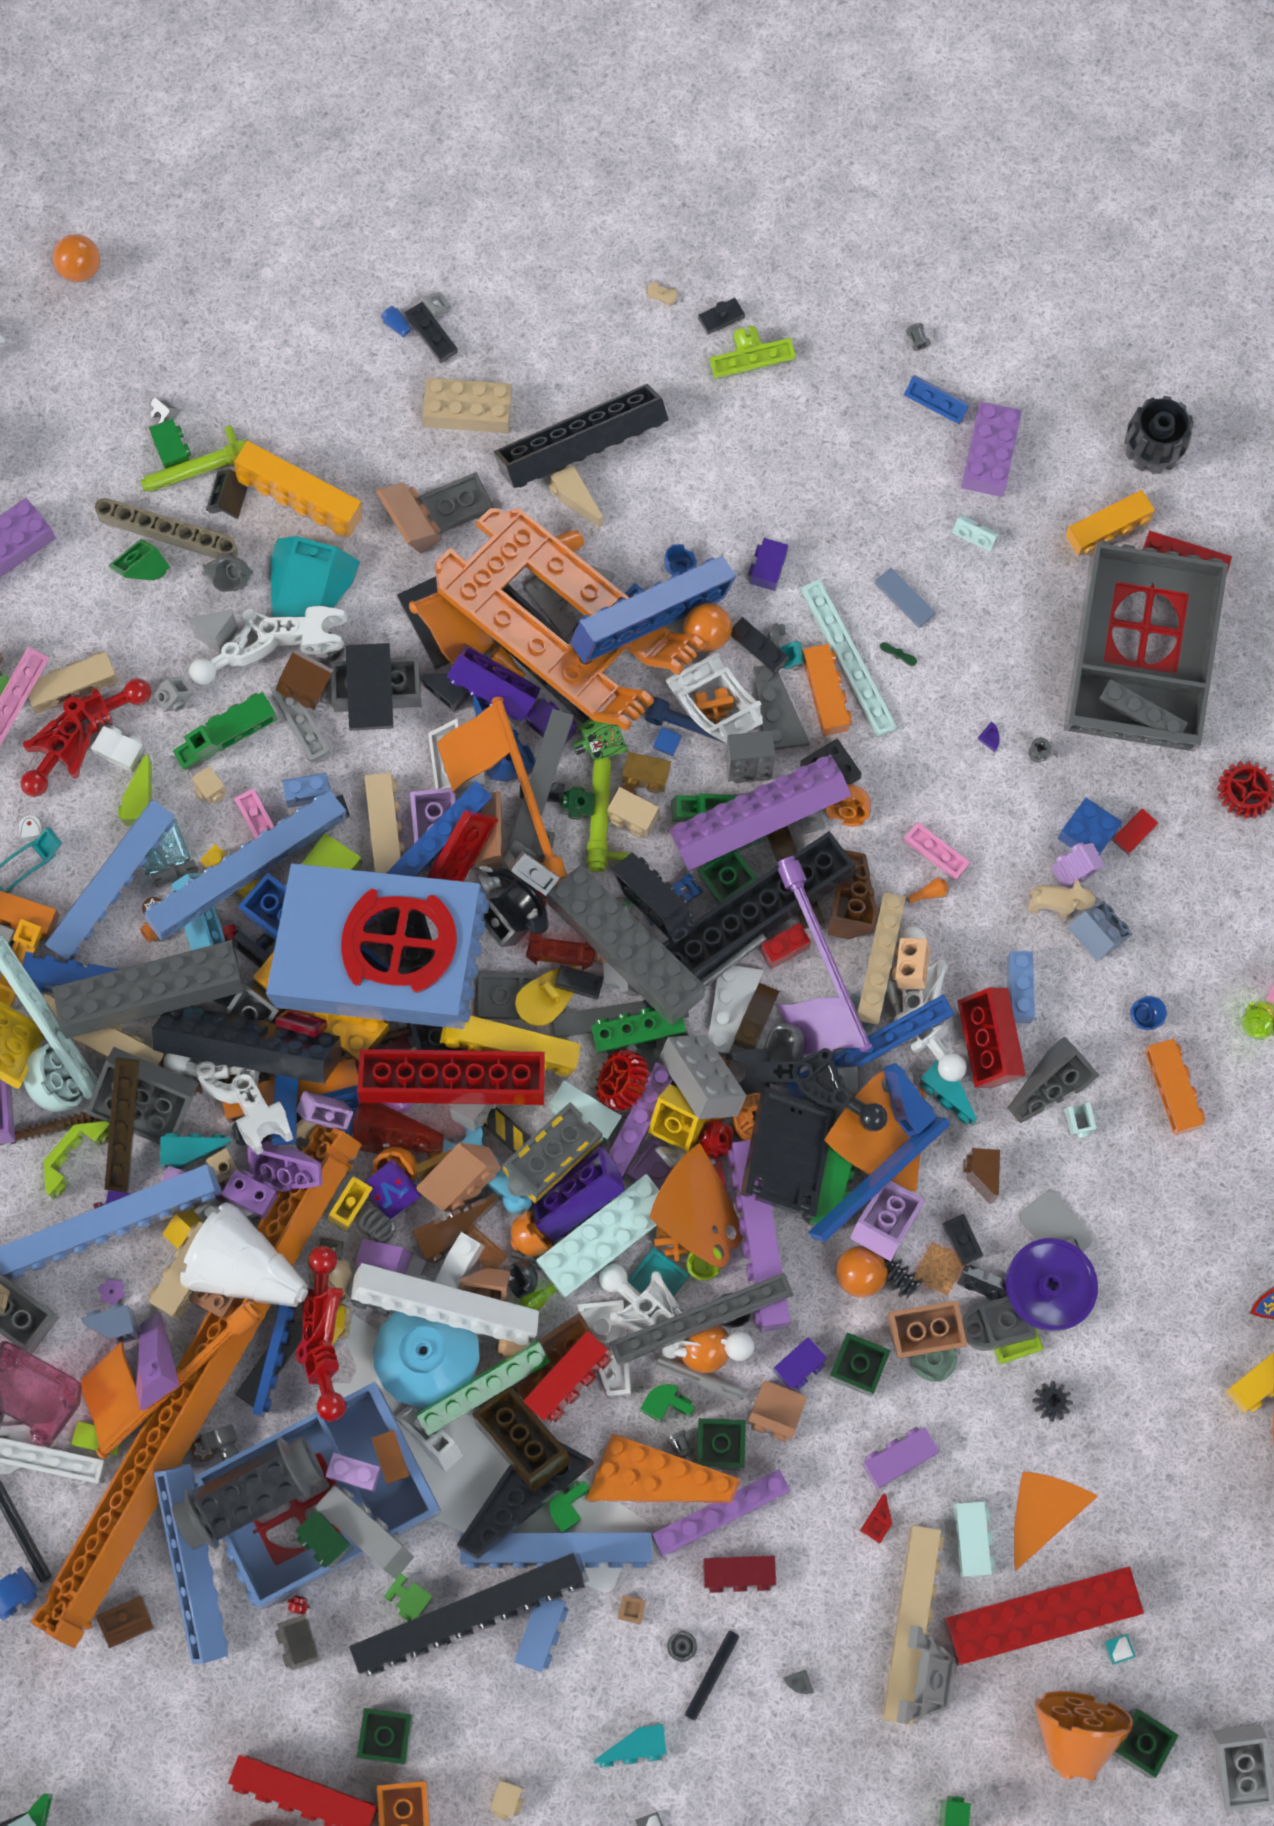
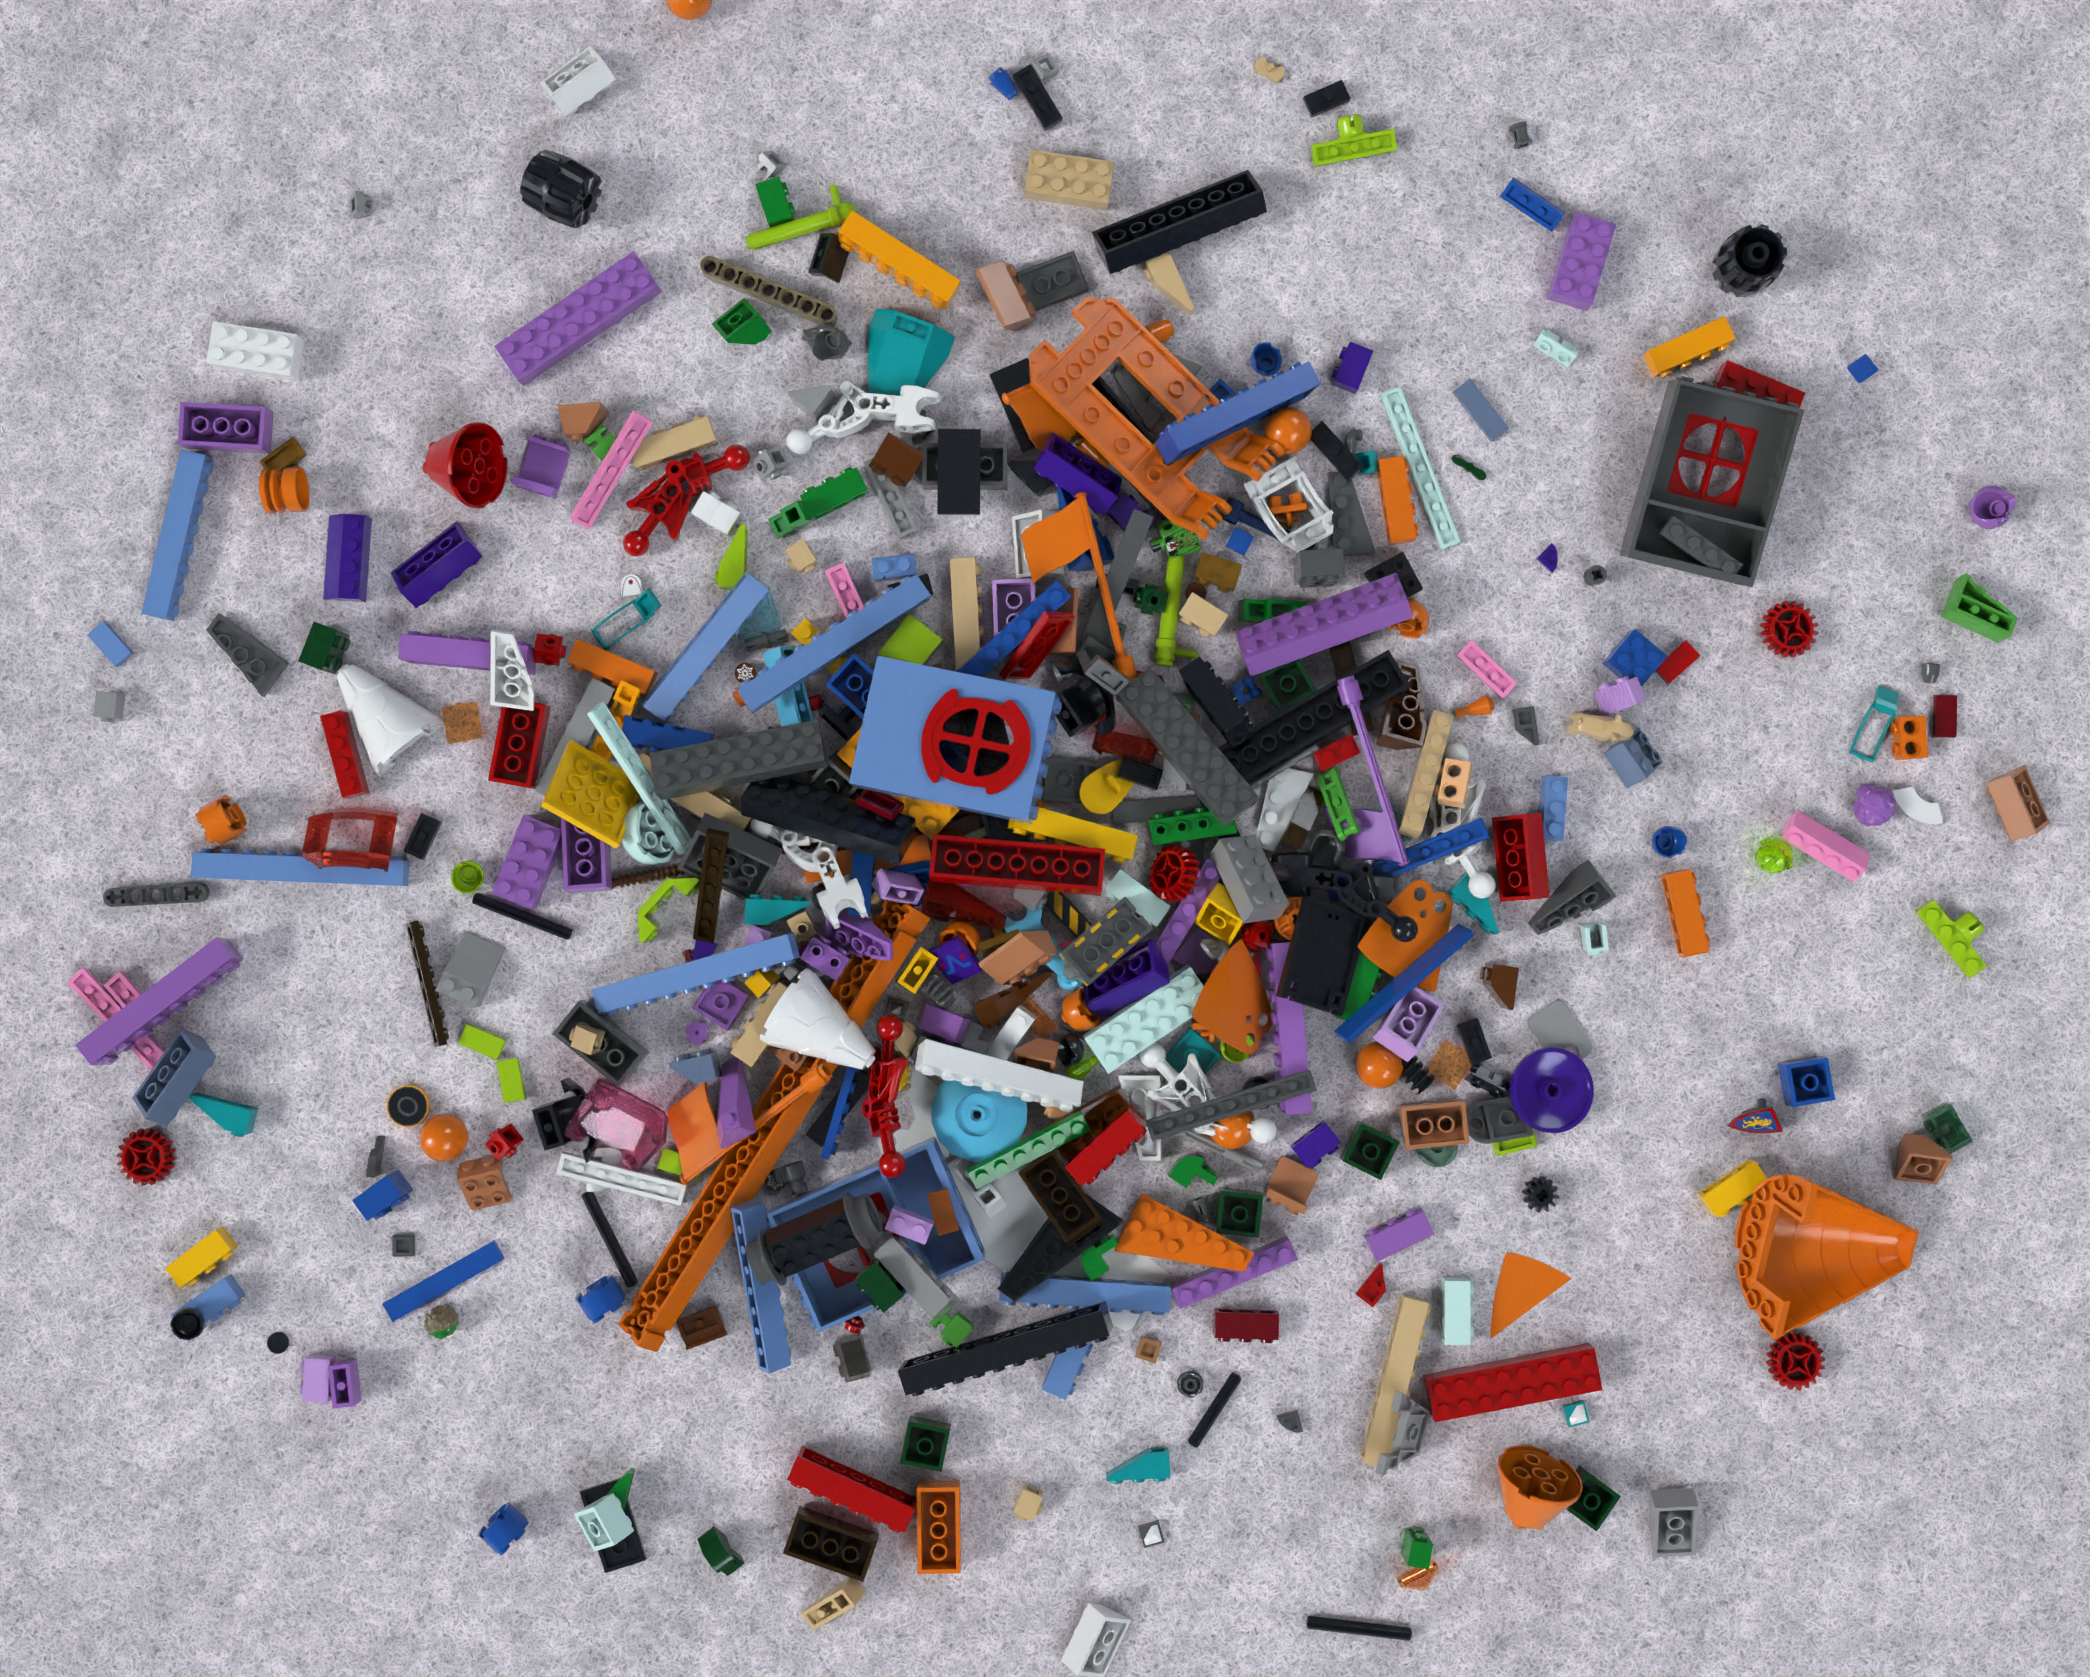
camera: 10 degrees right, 15 degrees up
blue slope [883,1063,937,1137] -> none
none -> medium lavender tile [693,979,751,1031]
none -> bright green plate [1317,765,1361,841]
none -> dark grey tile [1512,706,1539,746]

